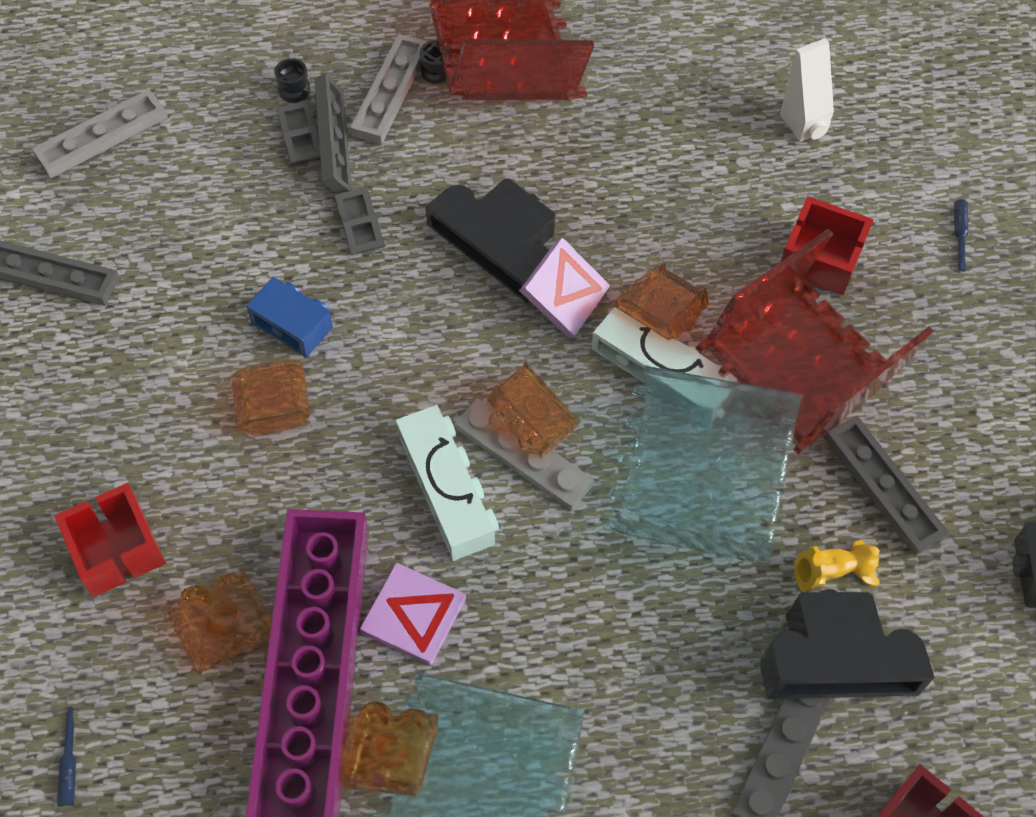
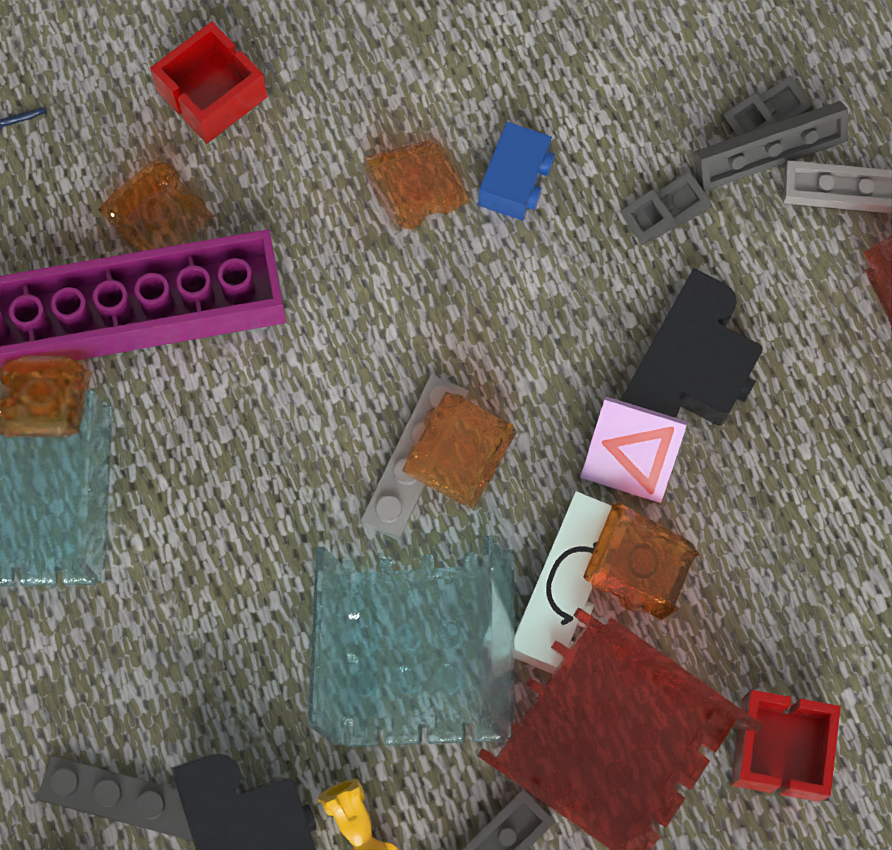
camera: 75 degrees right, 10 degrees up
black wheel [274,58,310,103] -> none
lavender tile [360,563,466,666] -> none
light aqua brick [396,405,499,561] -> none

